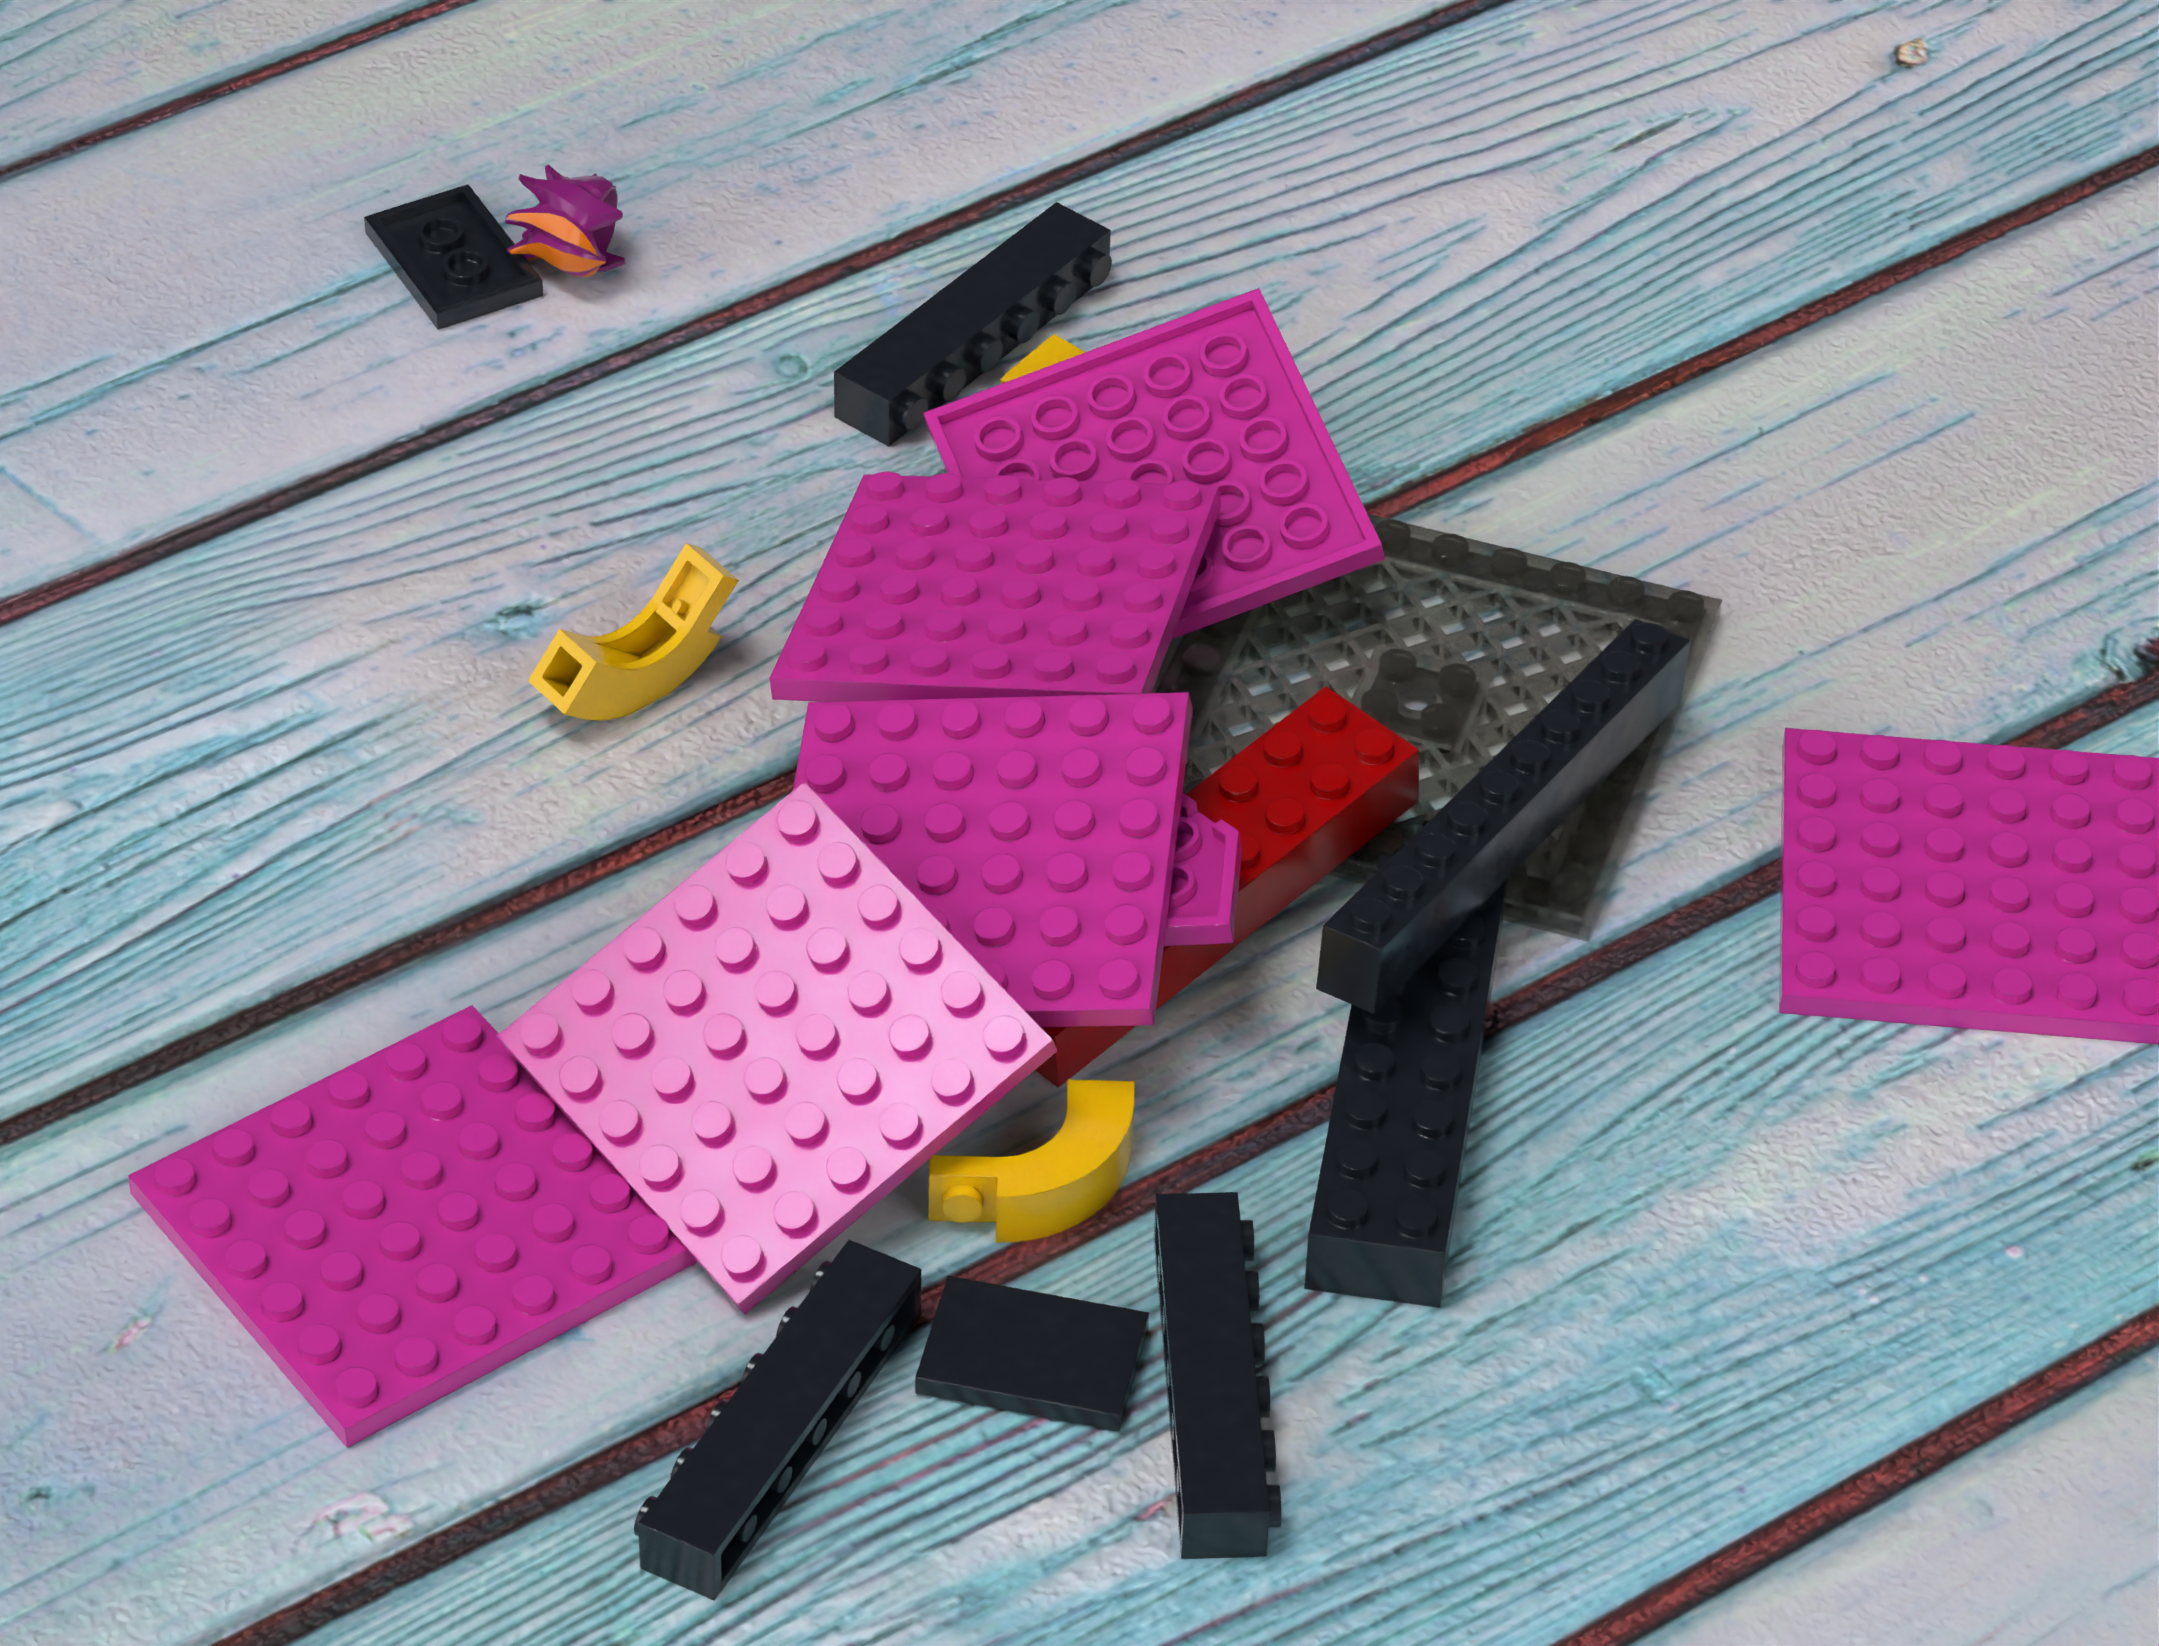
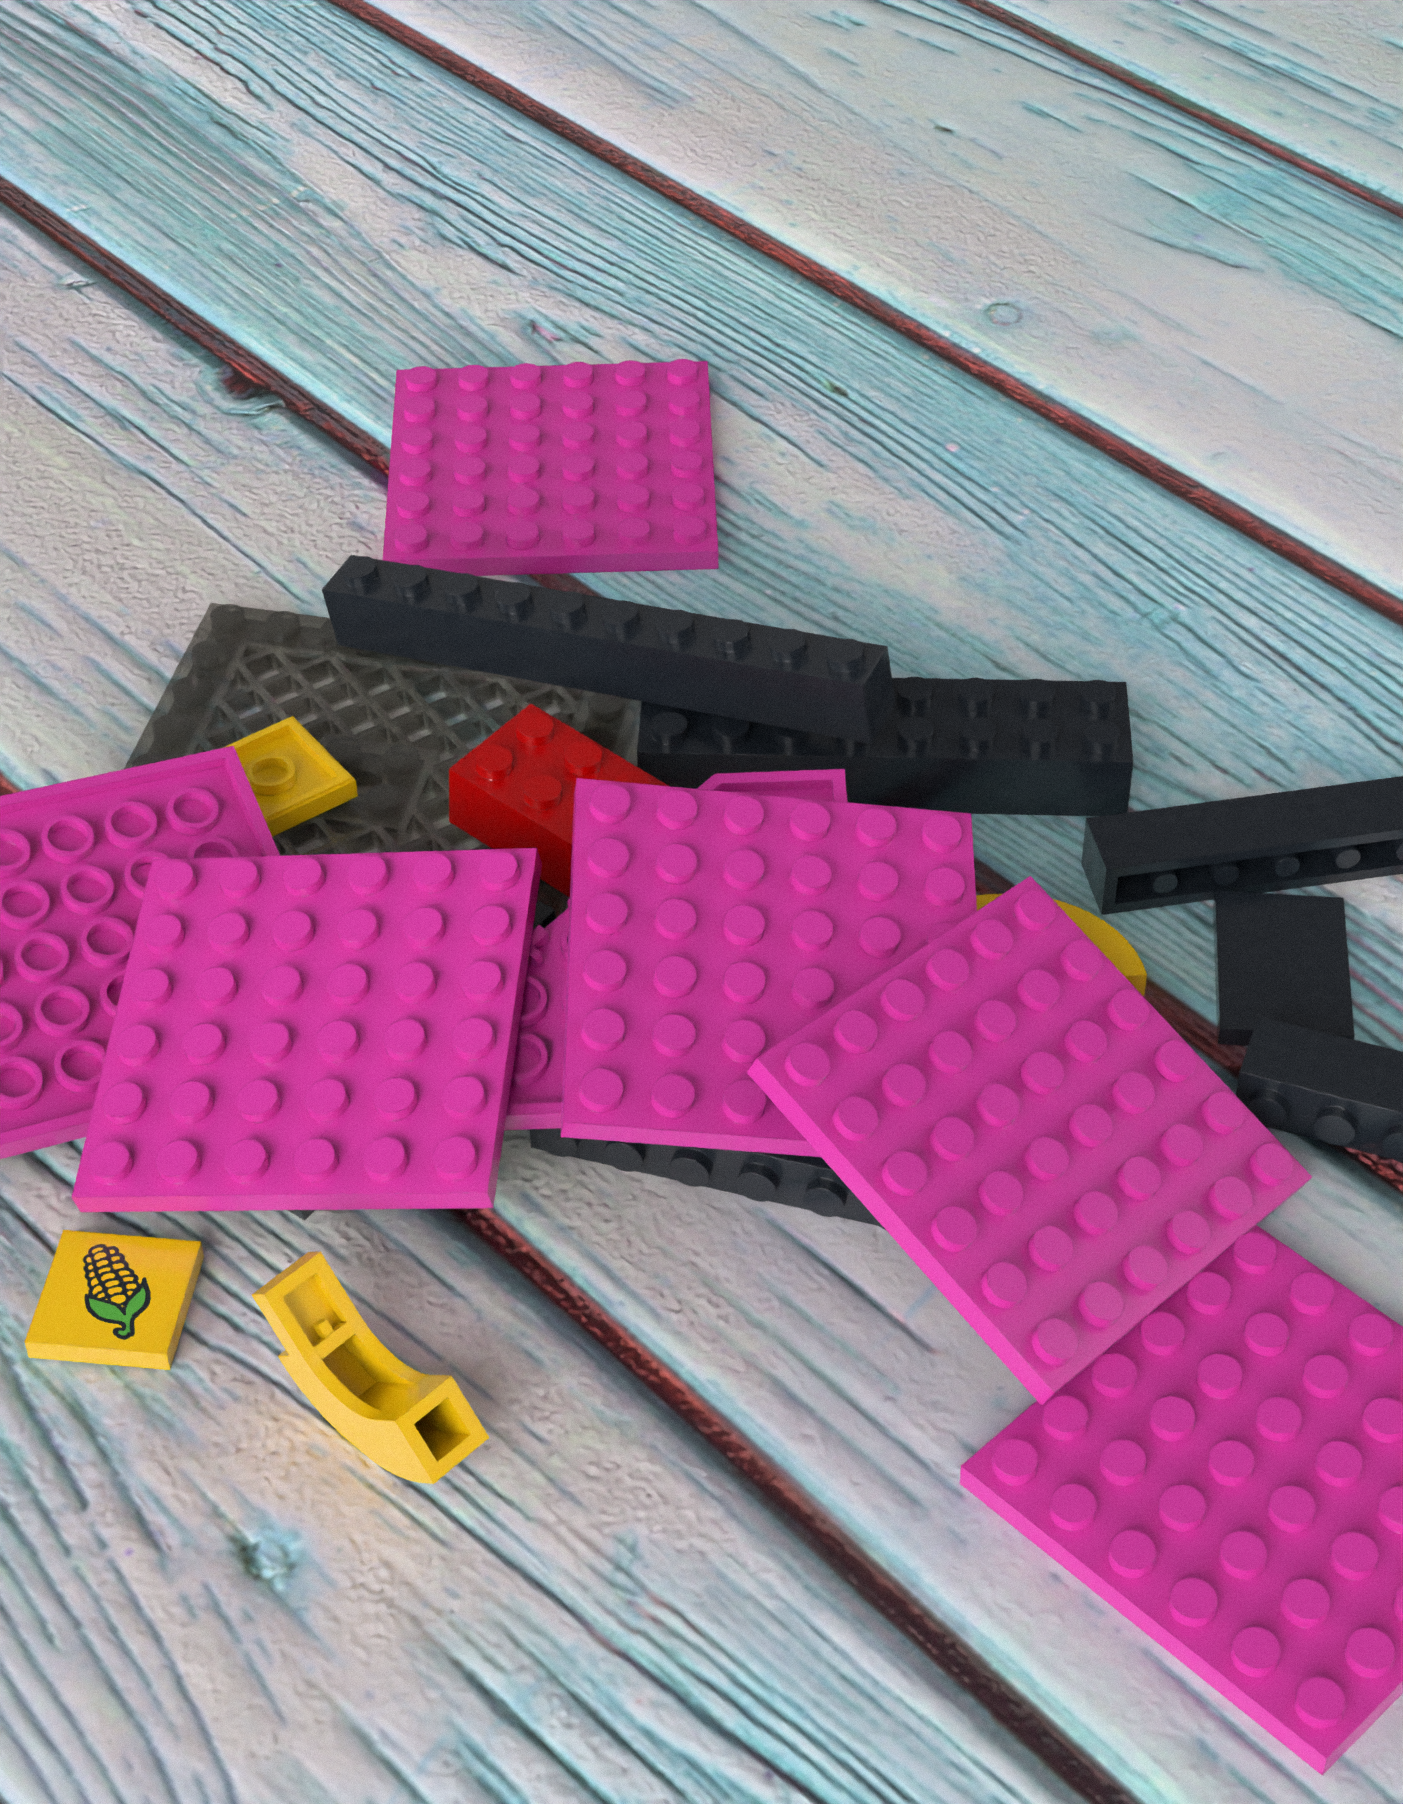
camera: 95 degrees left, 0 degrees up
none -> yellow tile [25,1230,204,1370]
none -> yellow tile [223,716,358,837]

